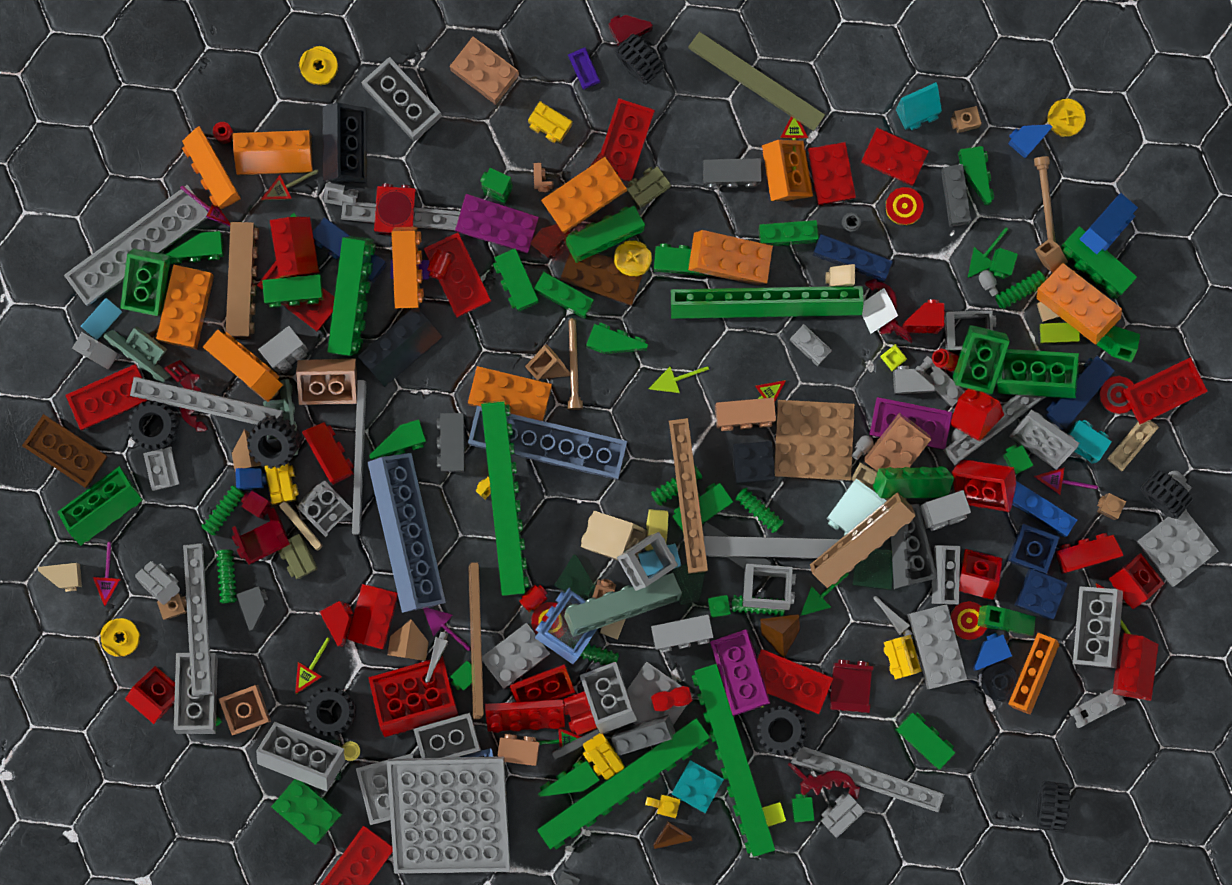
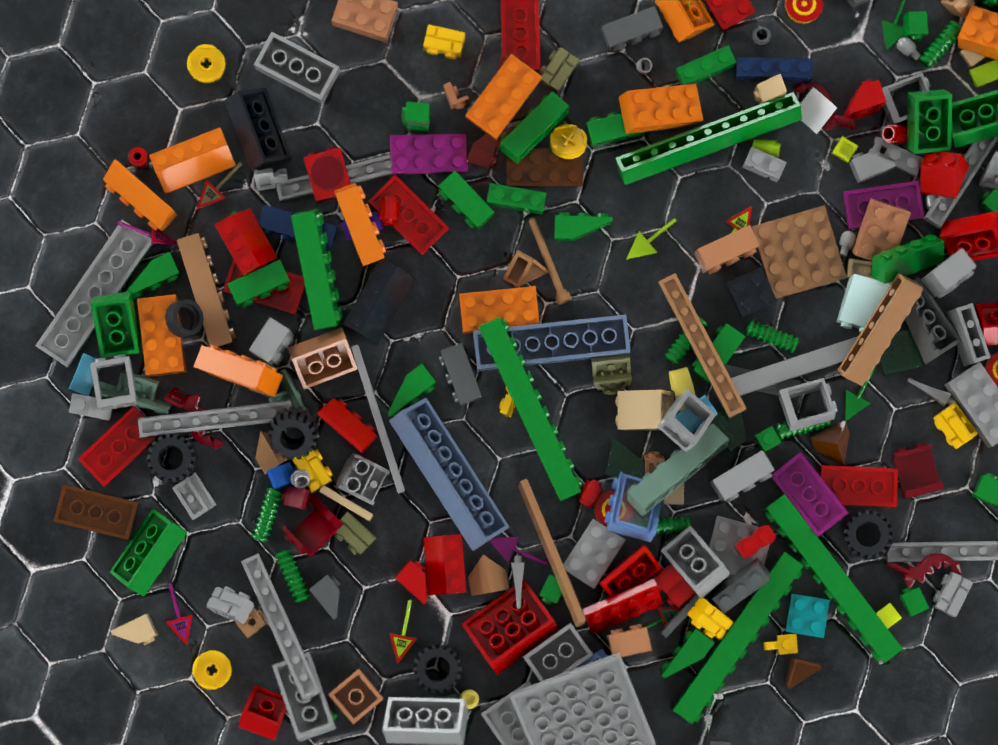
camera: 25 degrees left, 0 degrees up
none -> light grey window [90,354,138,411]
none -> black tyre [165,299,204,337]
none -> light grey plate [290,469,310,488]
none -> olive slope [591,354,632,395]
none -> light grey hinge [636,58,652,74]
none -> lime cone [752,140,781,158]

